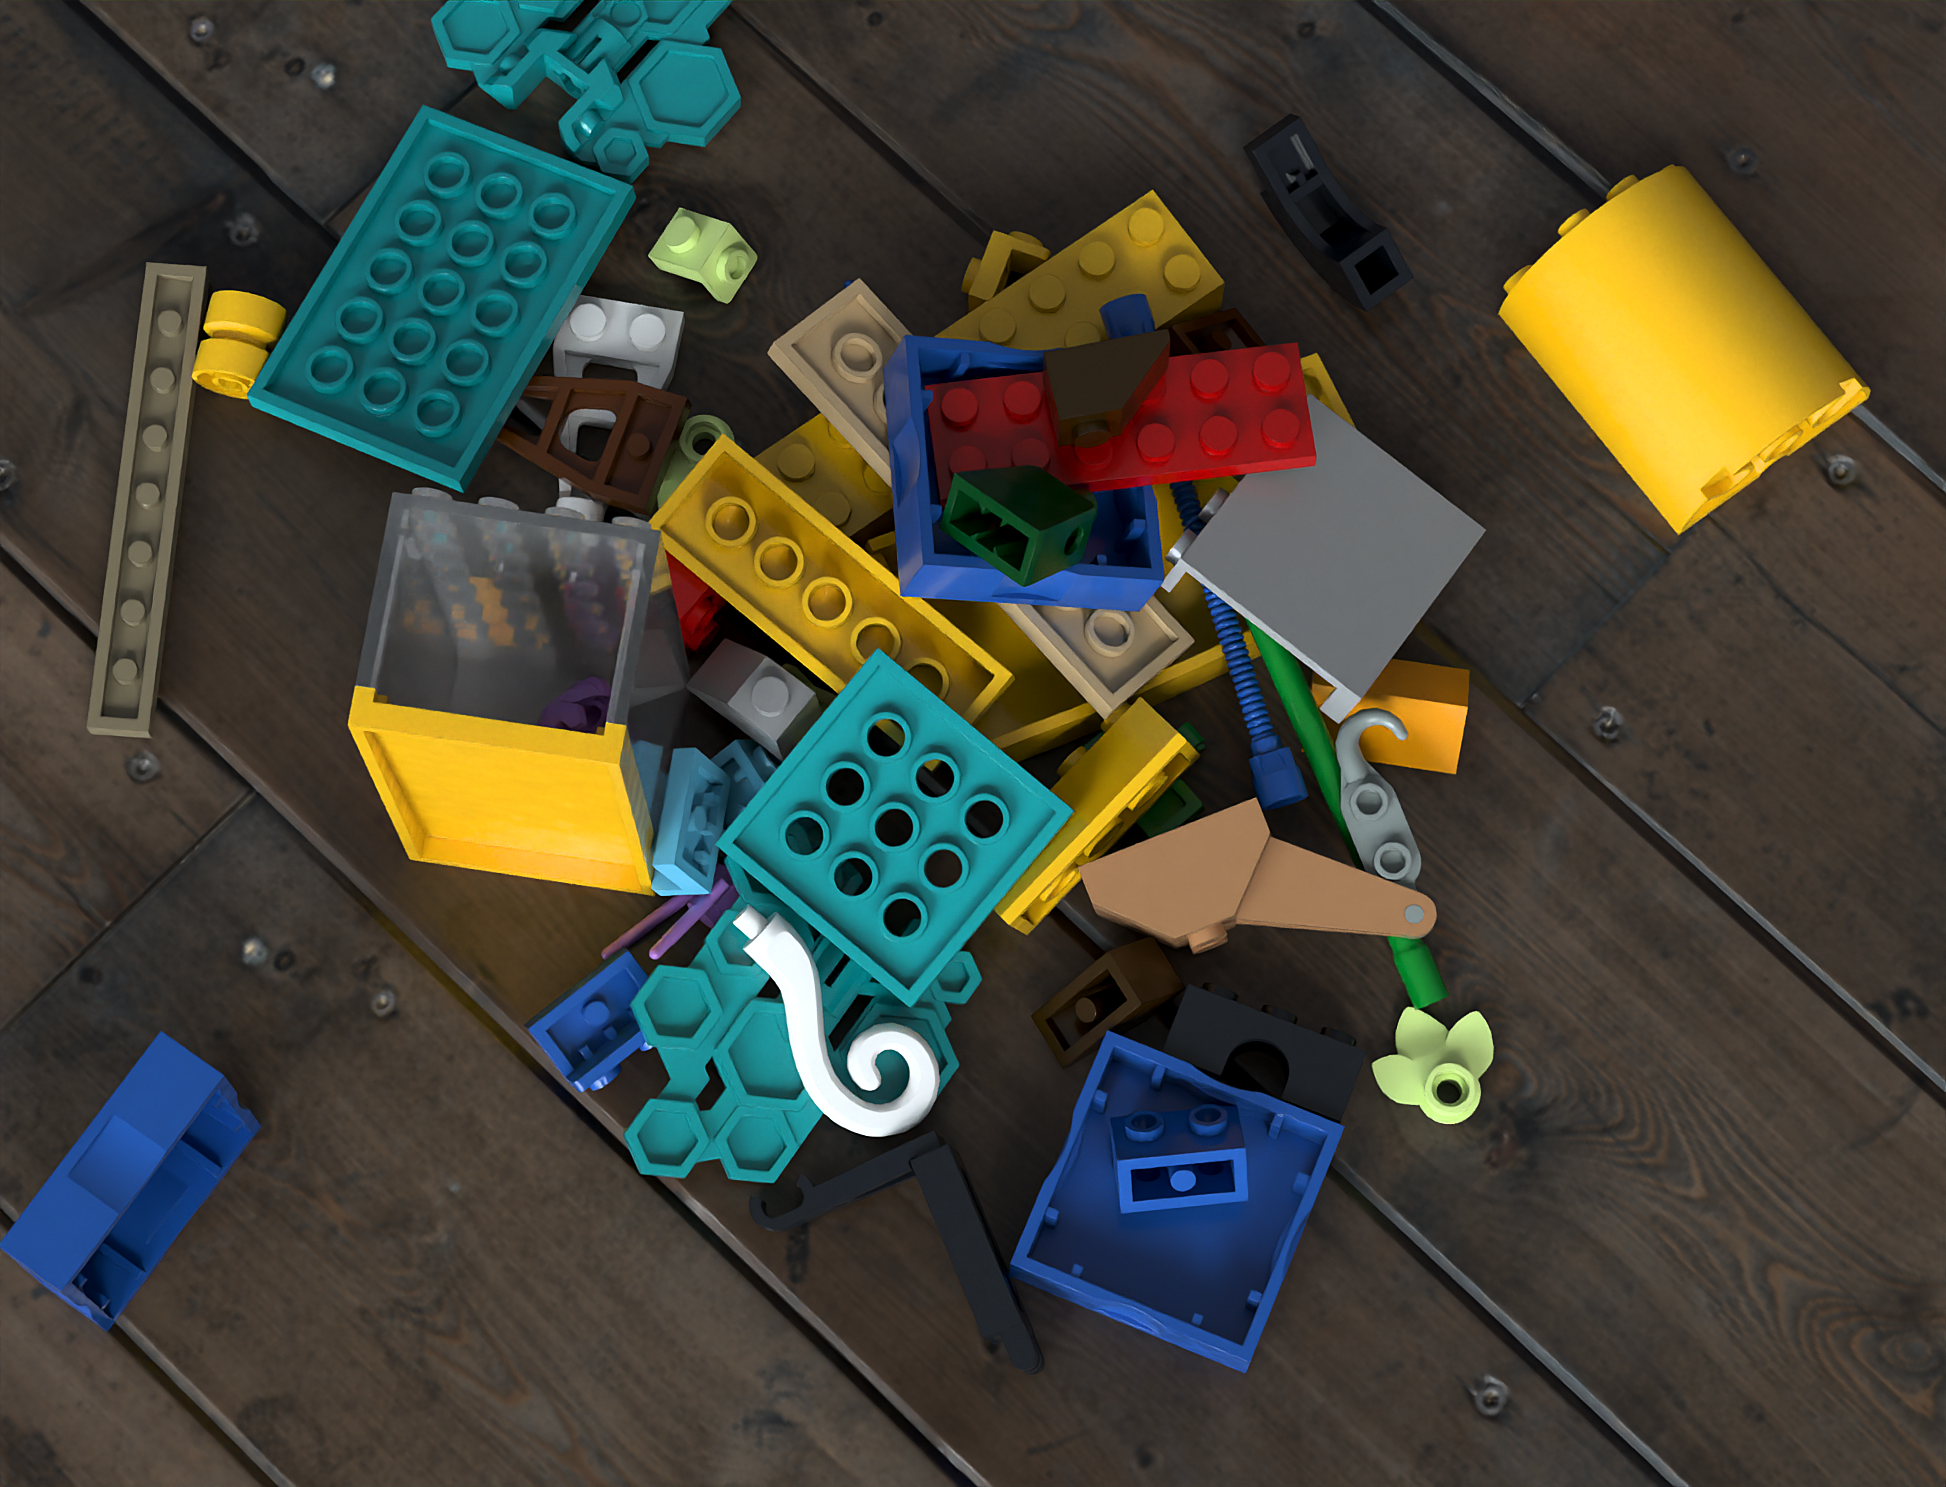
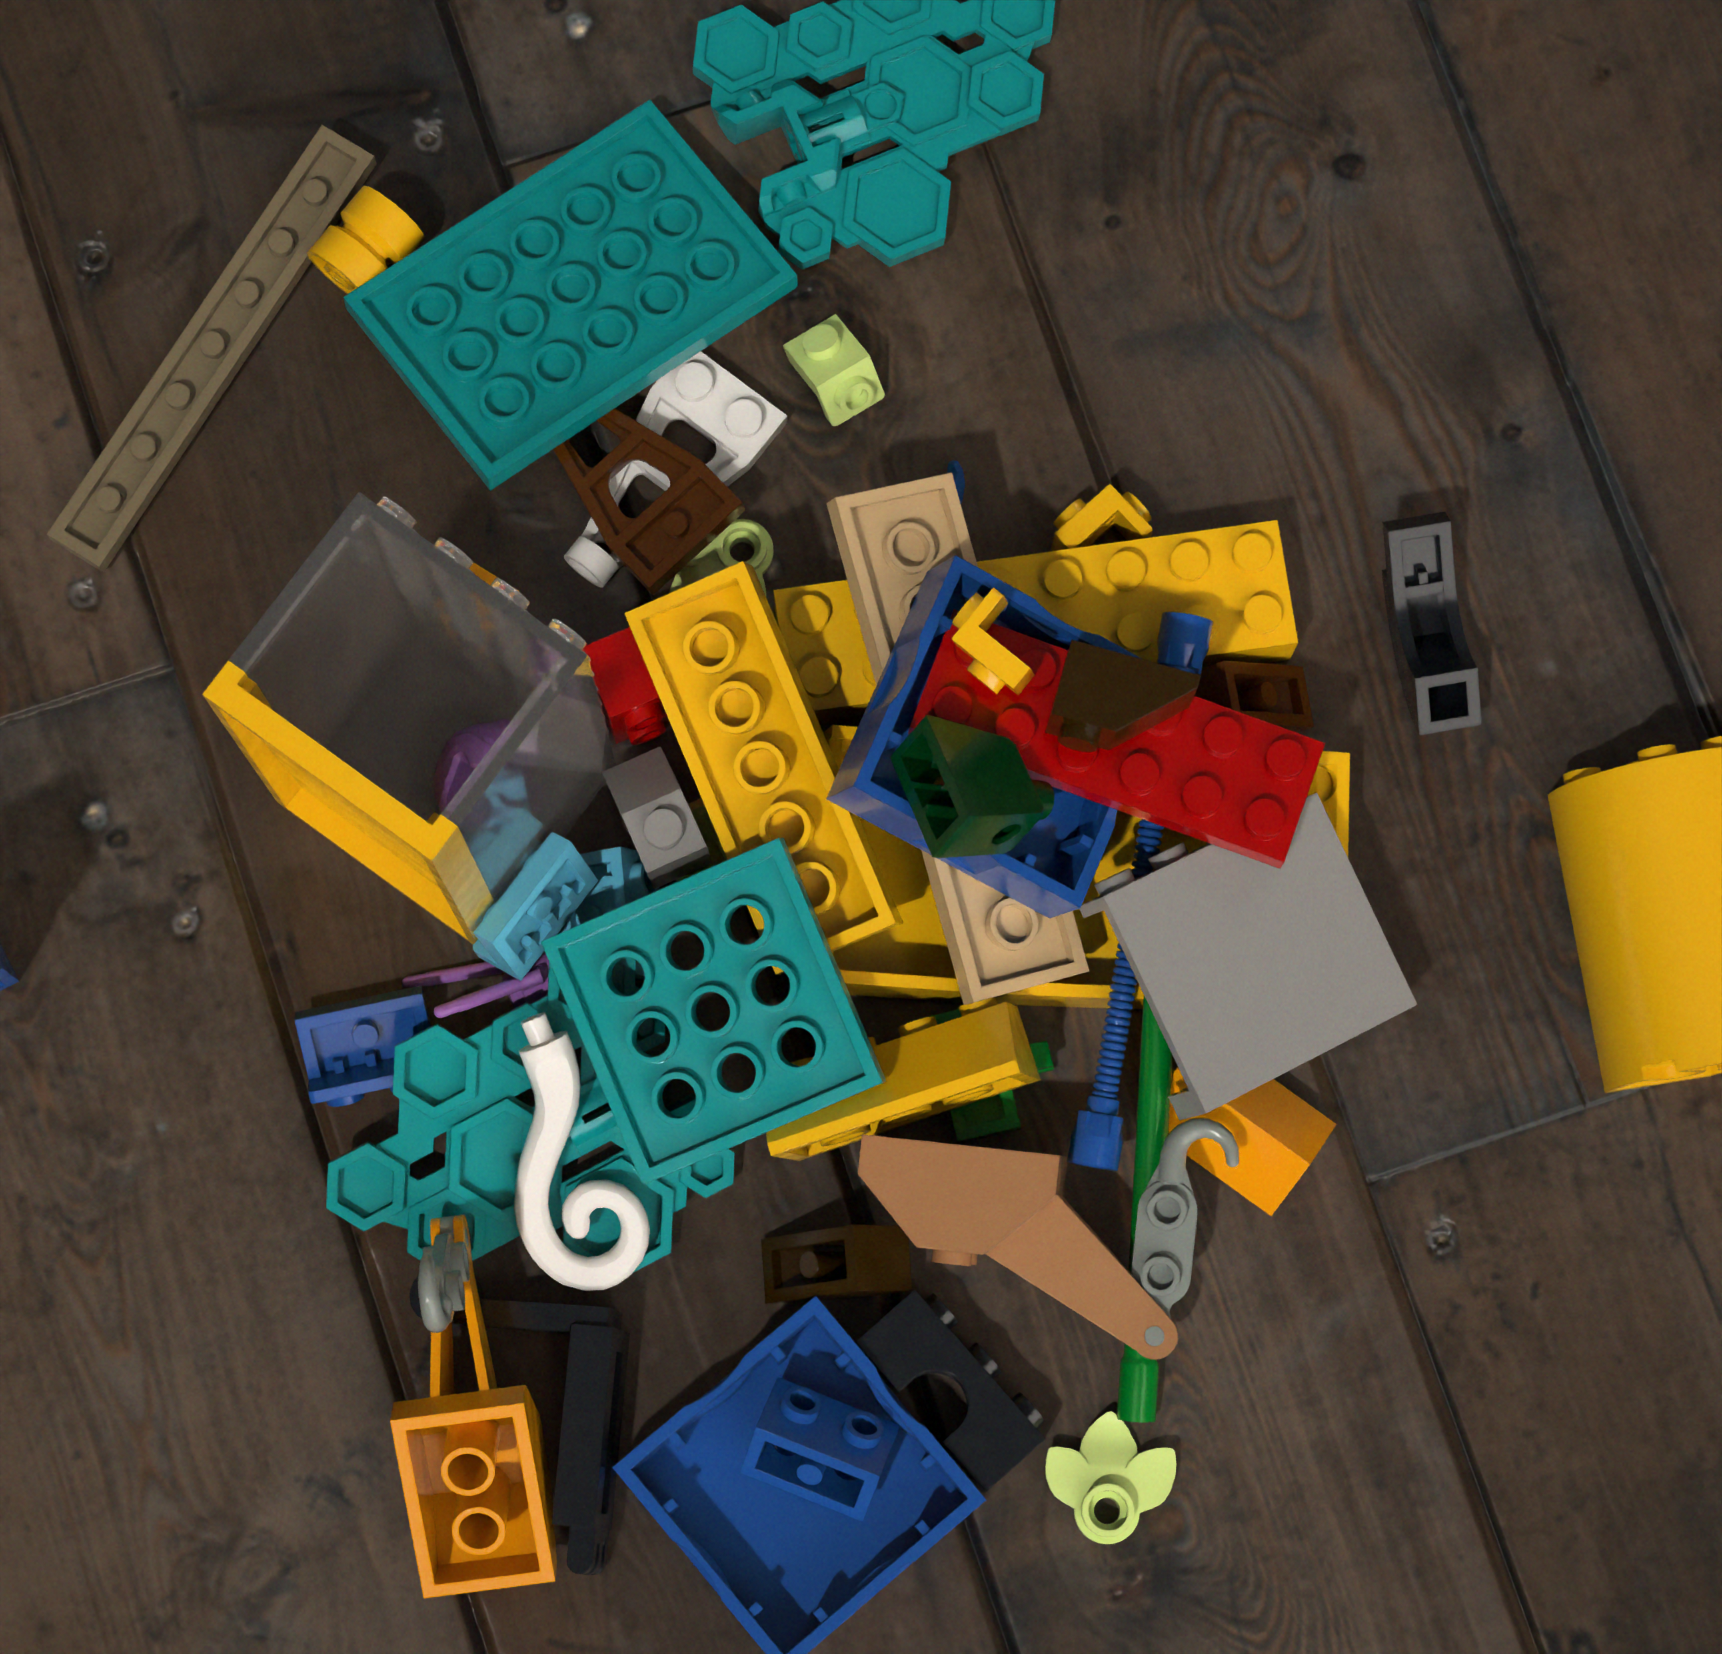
camera: 25 degrees right, 5 degrees up
none -> light orange slope [390,1214,557,1598]
none -> yellow bracket [951,588,1035,695]

